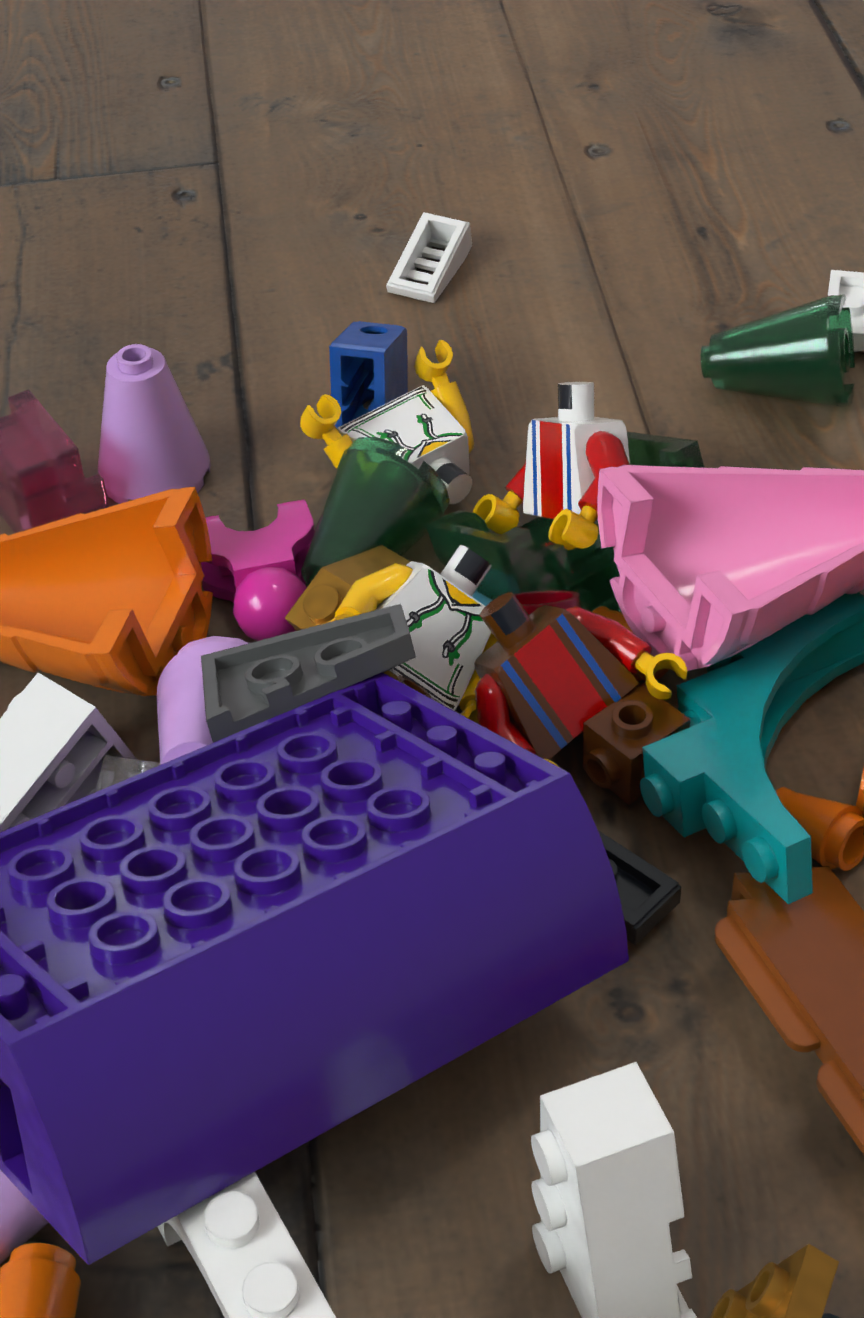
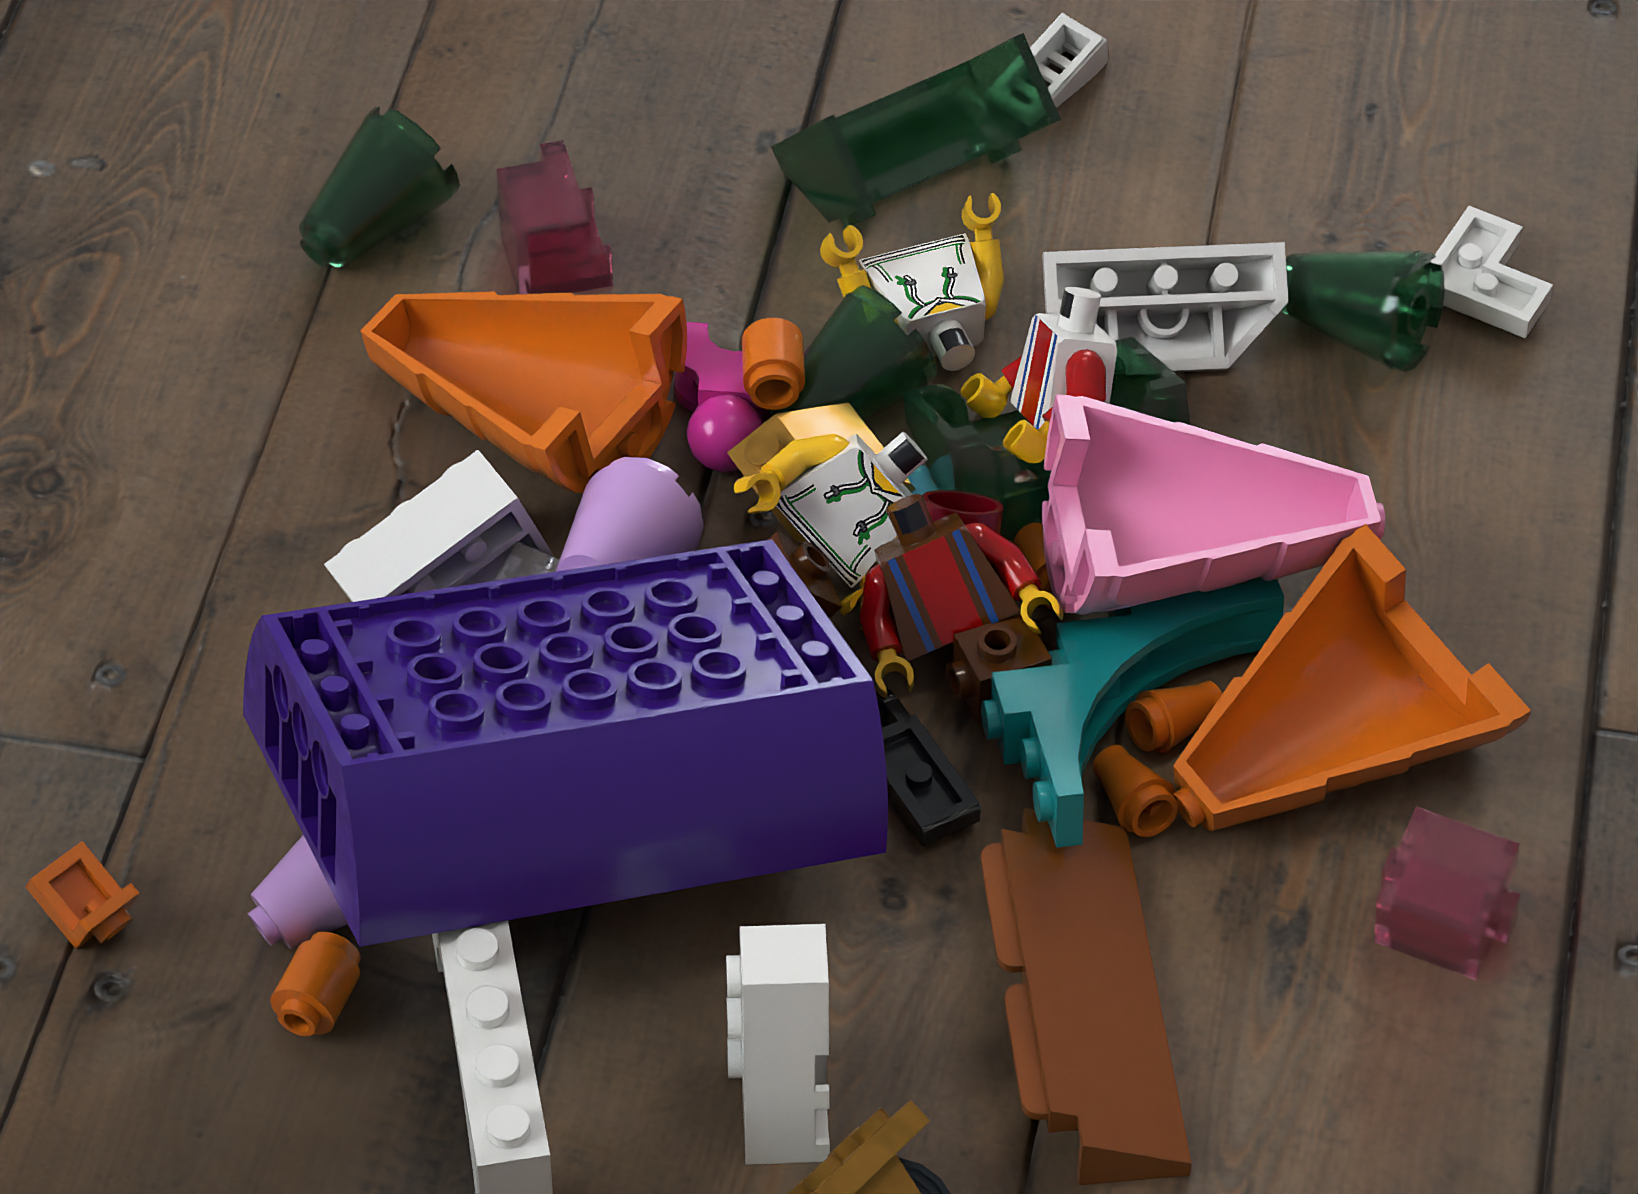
camera: 15 degrees right, 5 degrees up
lavender cone [98,344,211,504] -> none
dark grey wing [201,604,416,743] -> none
blue torso [329,321,408,428] -> none
none -> orange brick [742,318,805,410]
none -> clear green windscreen [771,33,1061,229]
none -> white wedge [1042,242,1288,375]
none -> orange cone [1125,680,1222,753]

